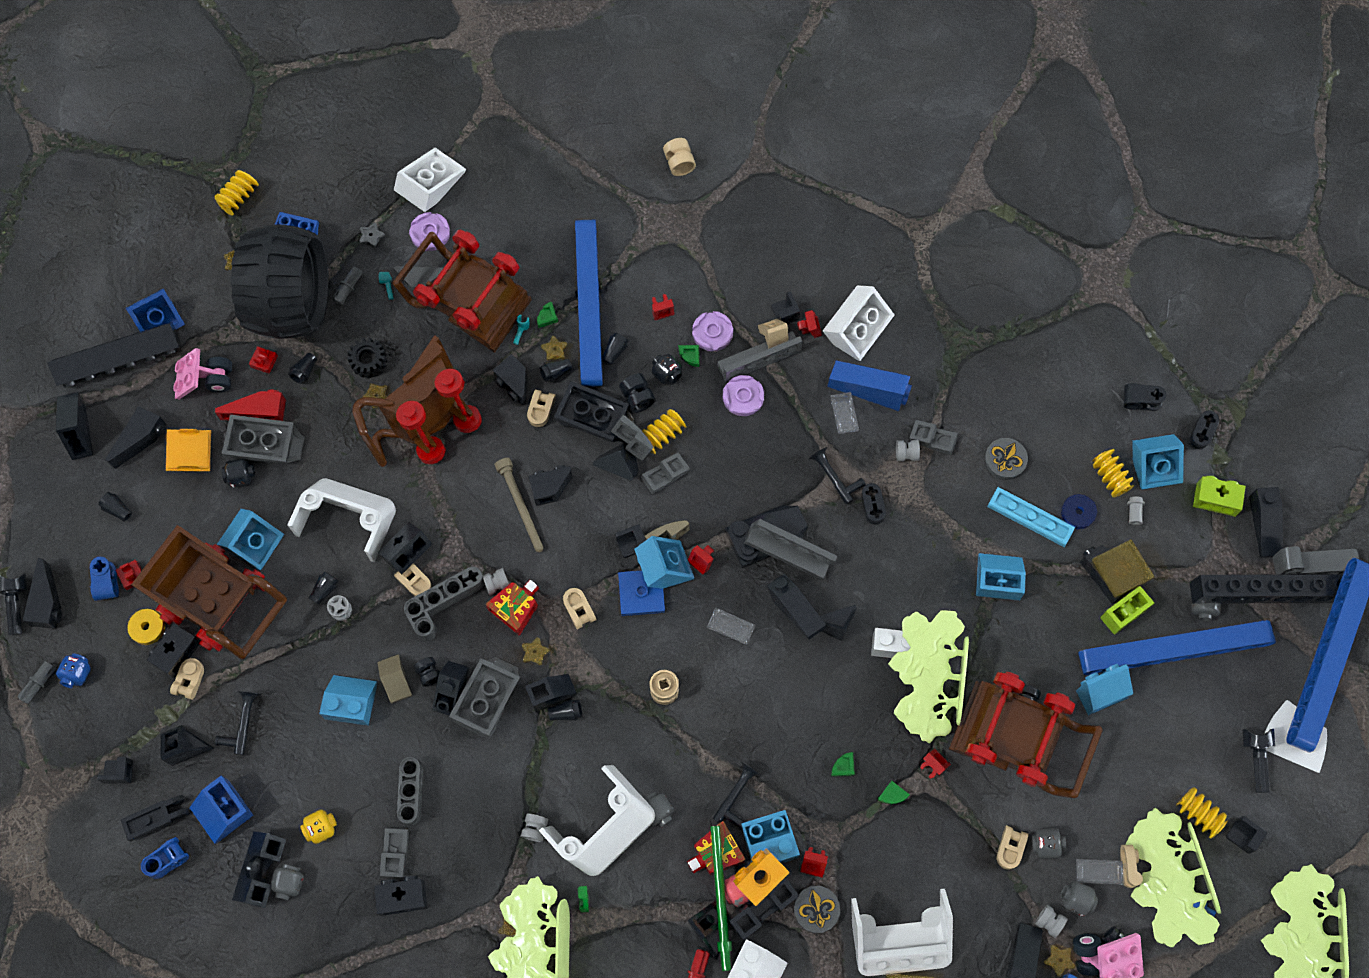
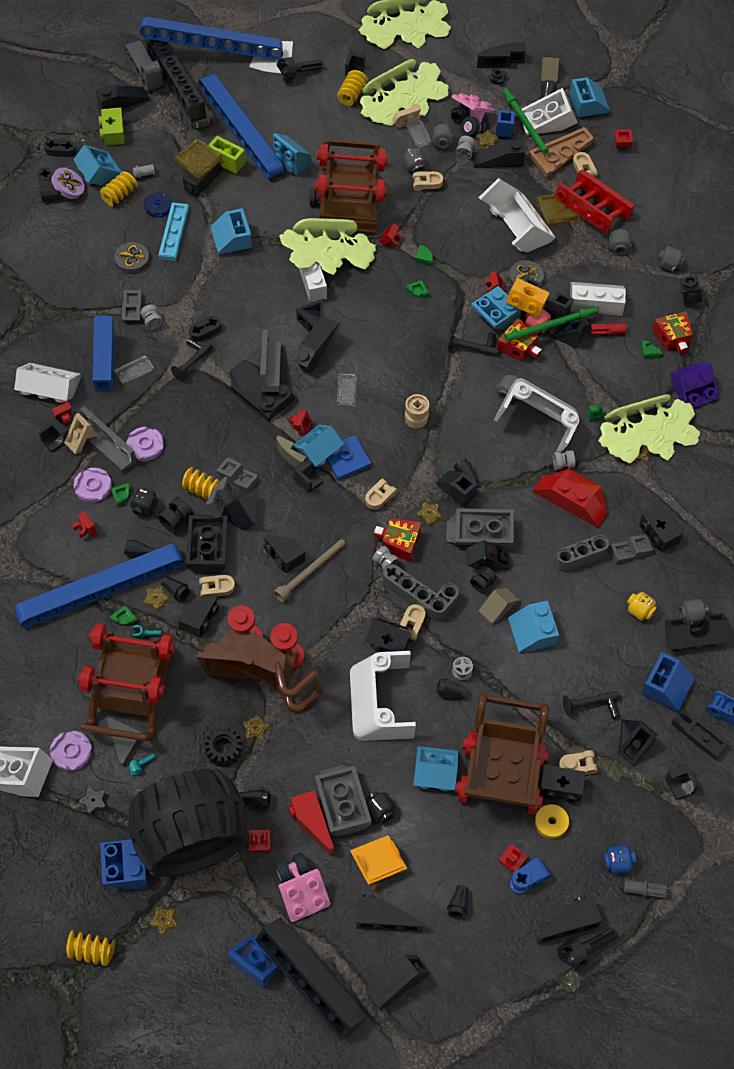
camera: 115 degrees left, 10 degrees down
none -> lavender tile [51,168,85,199]
none -> red wedge [533,469,608,528]

